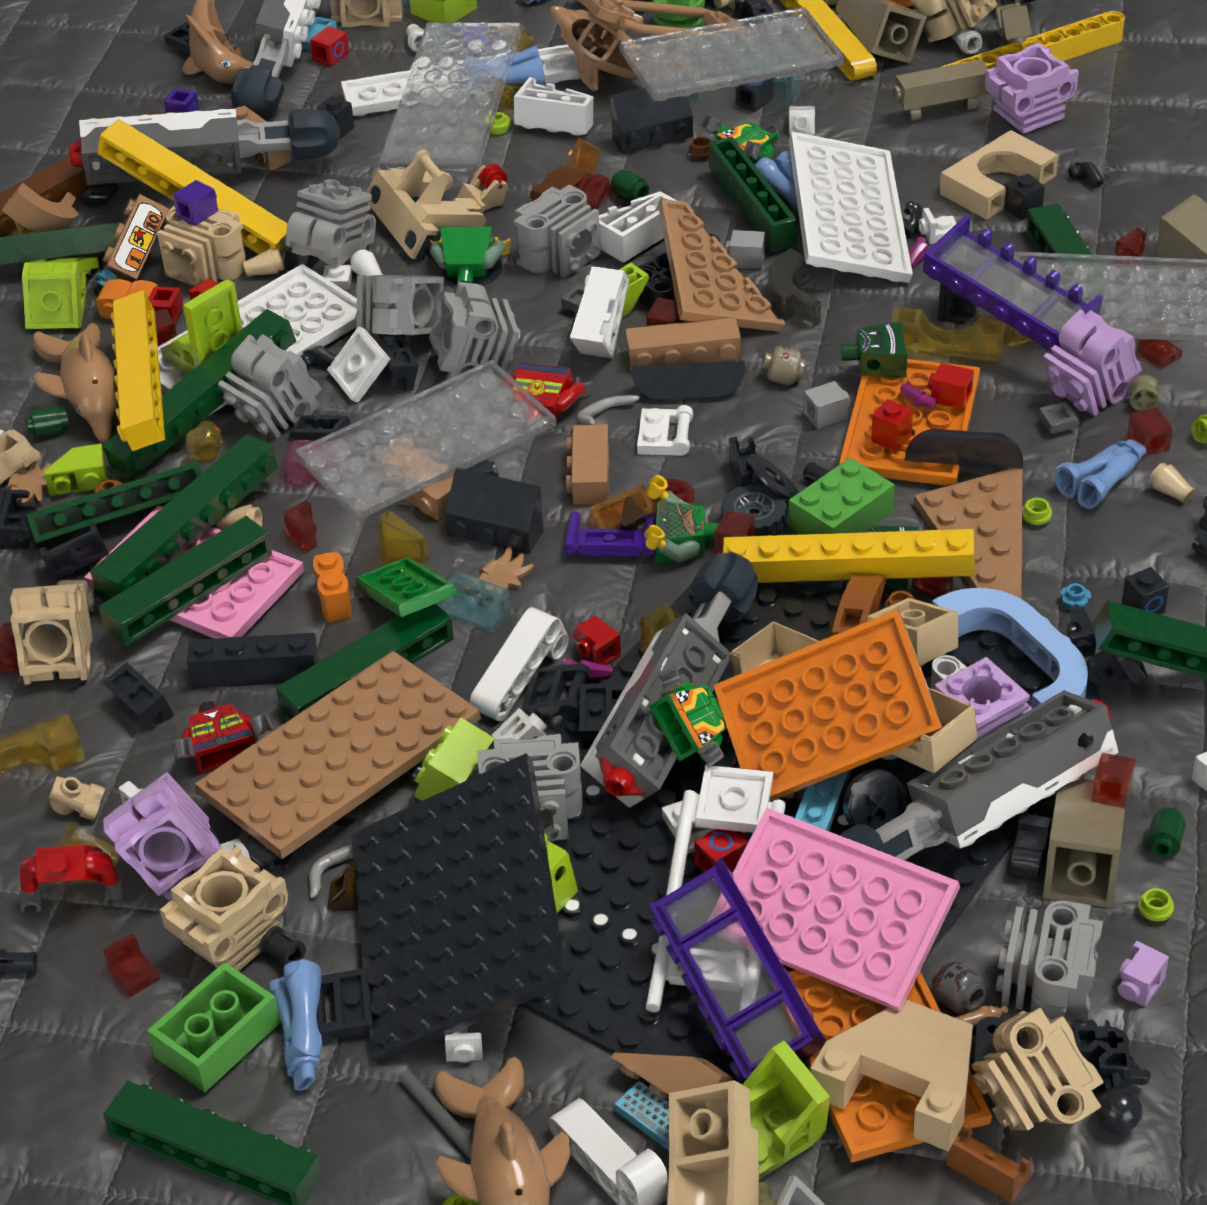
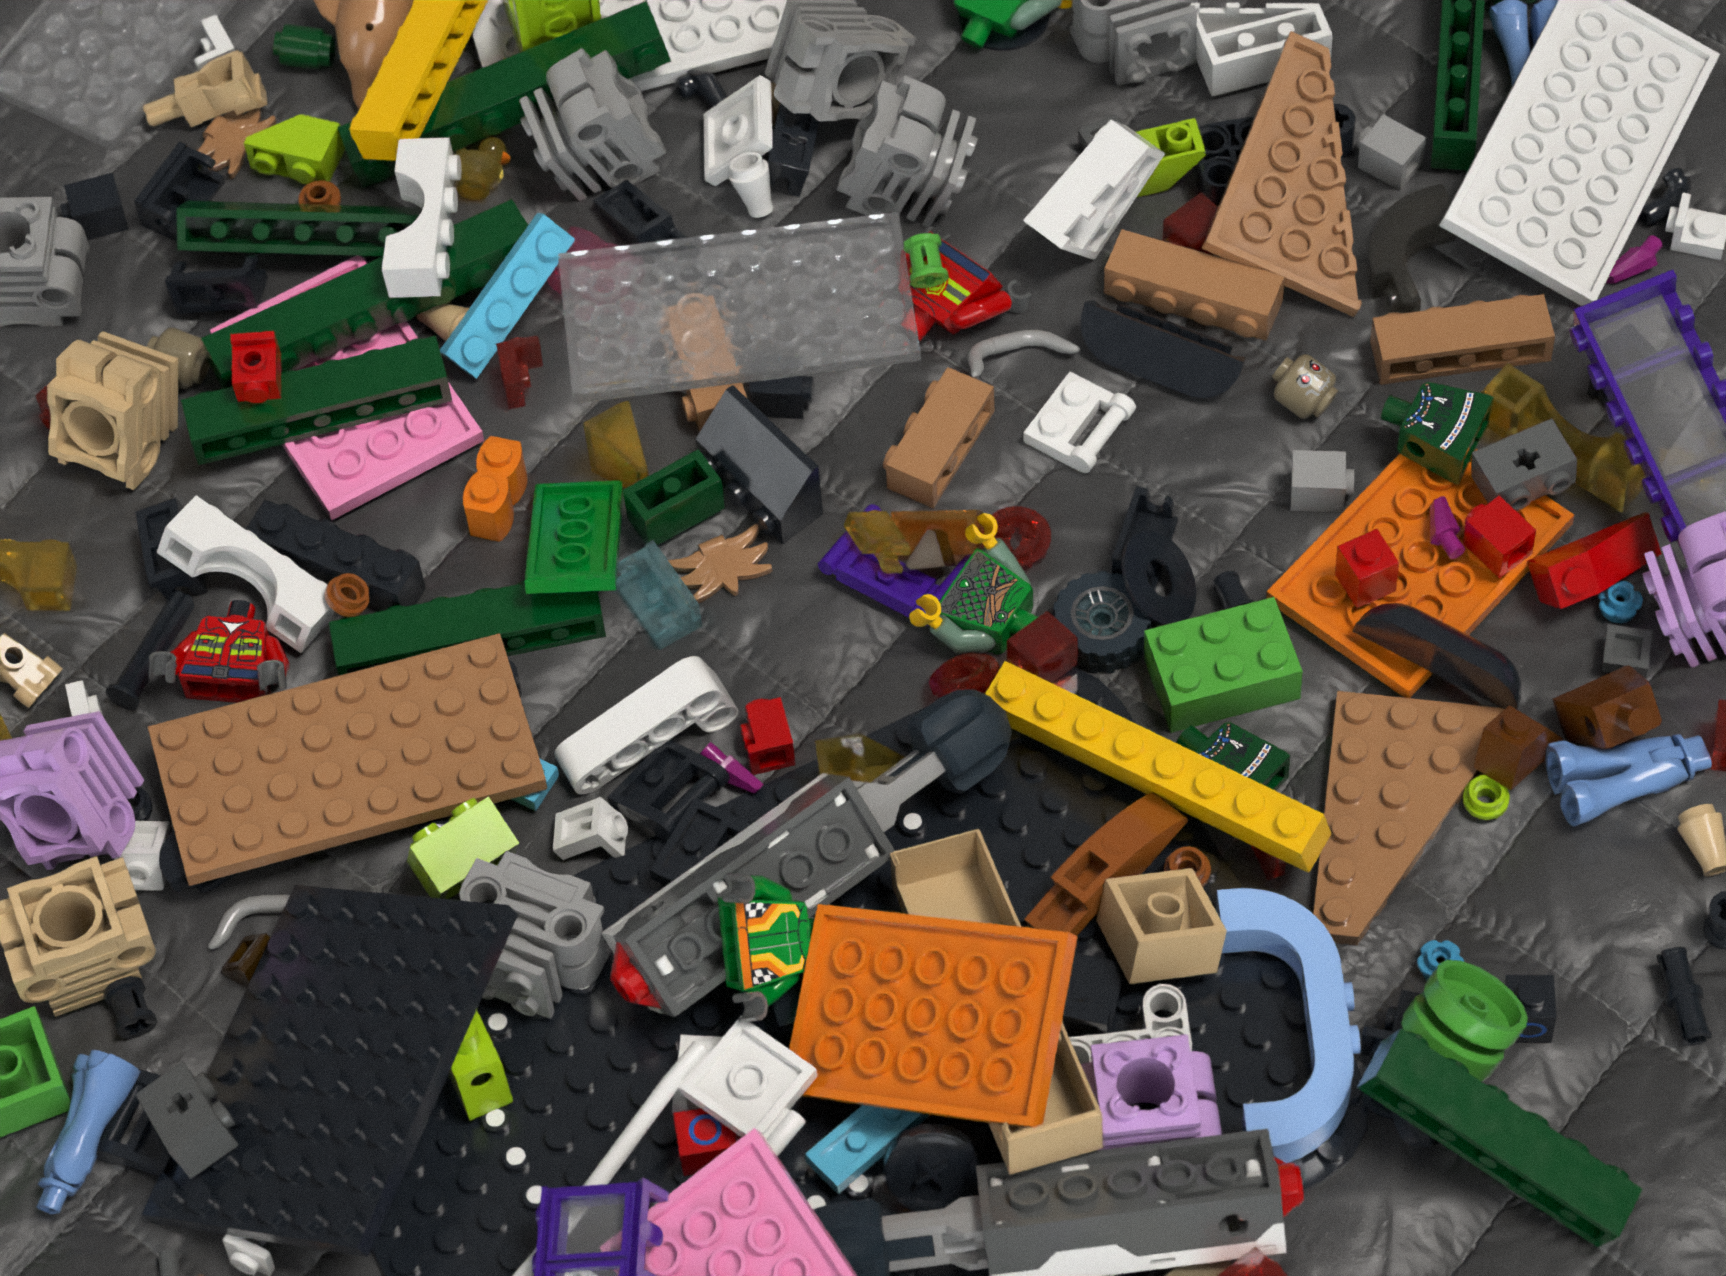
camera: 30 degrees right, 15 degrees up
none -> black axle [106,590,194,710]
none -> dark grey brick [135,1061,239,1179]
none -> white arch [157,496,334,653]
none -> red brick [230,331,281,403]
none -> dark orange plate [325,573,369,617]
none -> white arch [382,138,462,298]
none -> medium azure plate [440,213,575,378]
none -> dark green brick [623,449,725,549]
none -> white cone [728,152,773,218]
none -> clear yellow plate [844,510,911,574]
none -> bright green bush [903,233,949,288]
none -> clear red gear [929,653,1000,698]
none -> medium nougat brick [1370,294,1555,385]
none -> bright green wheel [1401,960,1528,1081]
none -> dark grey brick [1471,419,1577,511]
none -> reddish brown slope [1473,705,1563,790]
none -> red slope [1527,512,1662,609]
none -> reddish brown torso [1552,665,1662,749]
none -> dark azure plate [1598,581,1643,623]

